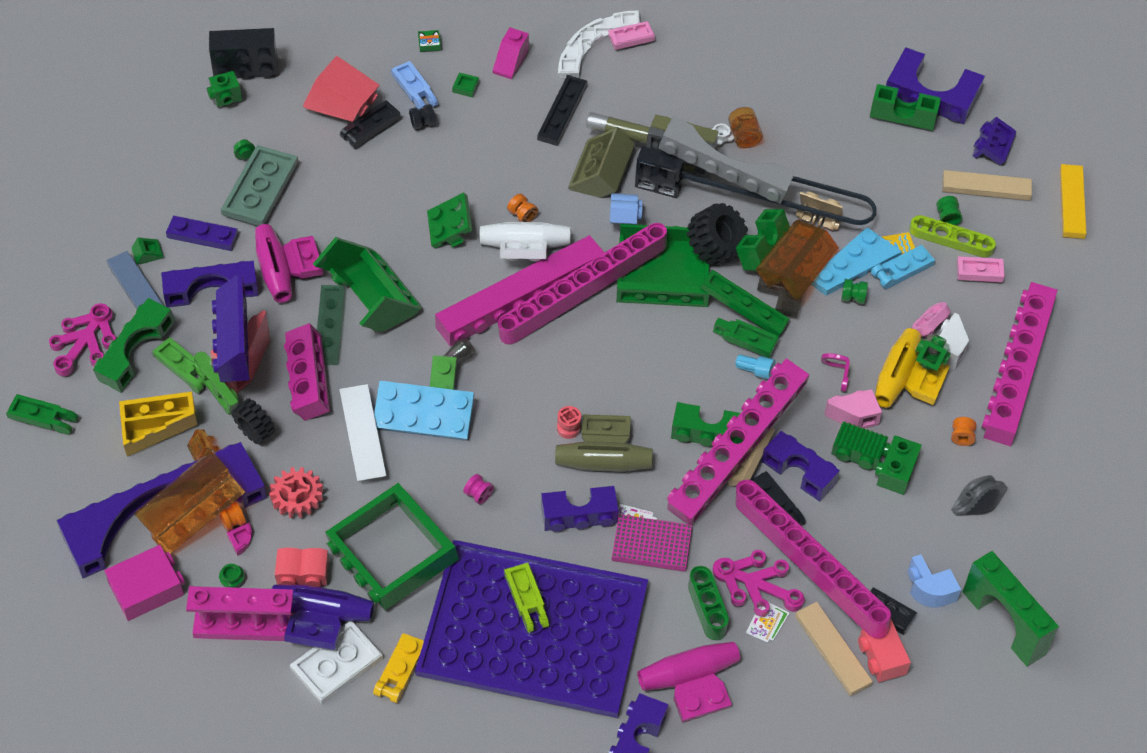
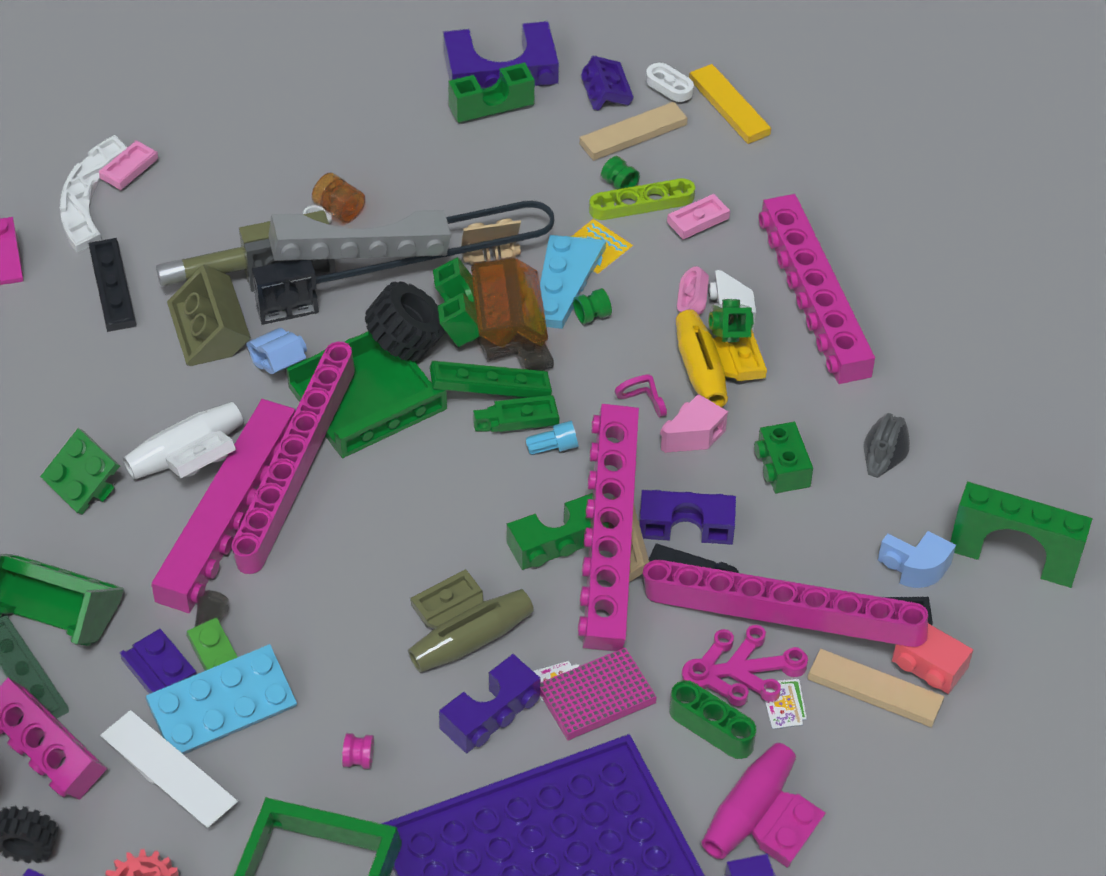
camera: 35 degrees left, 5 degrees down
lime hinge [504,563,549,633] -> none
orange wheel [507,193,538,222] -> none
coral wheel [557,406,581,439] -> none
green brick [831,421,888,470] -> none
medium azure plate [871,245,935,289] -> none
orange wheel [951,417,977,446] -> none
none -> dark purple plate [120,628,197,694]
none -> white plate [646,63,694,102]

